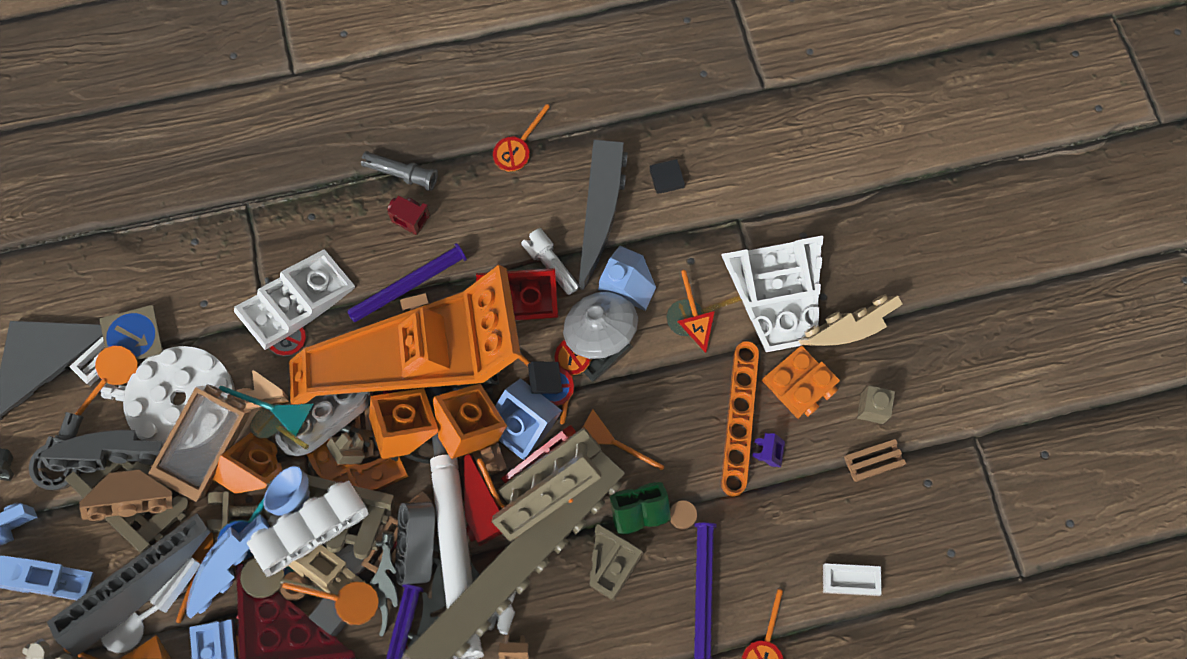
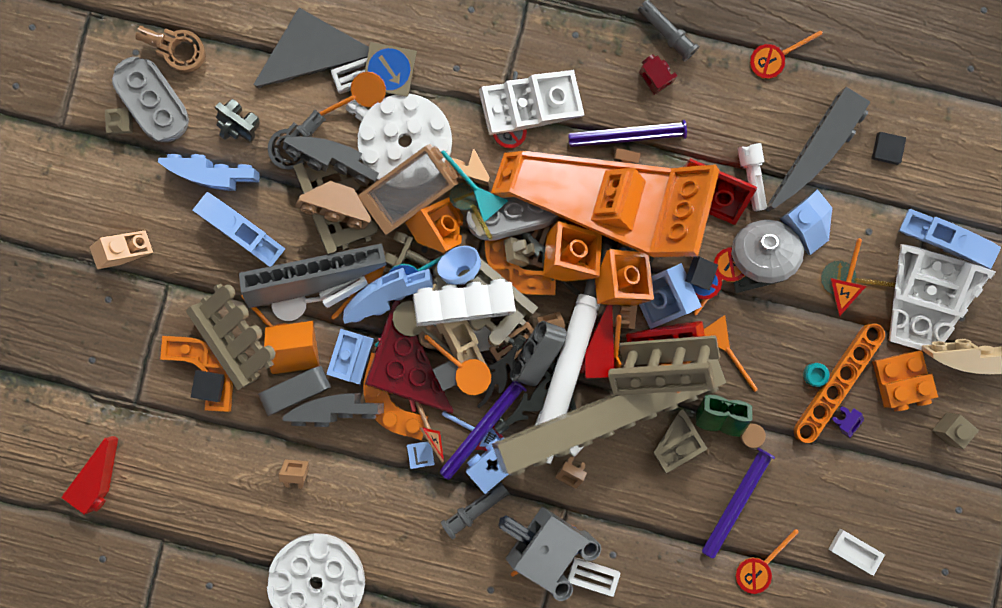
camera: 30 degrees right, 15 degrees up
medium nougat tile [844,439,906,482] -> none
none -> teal tile [803,363,830,387]
none -> light blue slope [898,209,1001,269]

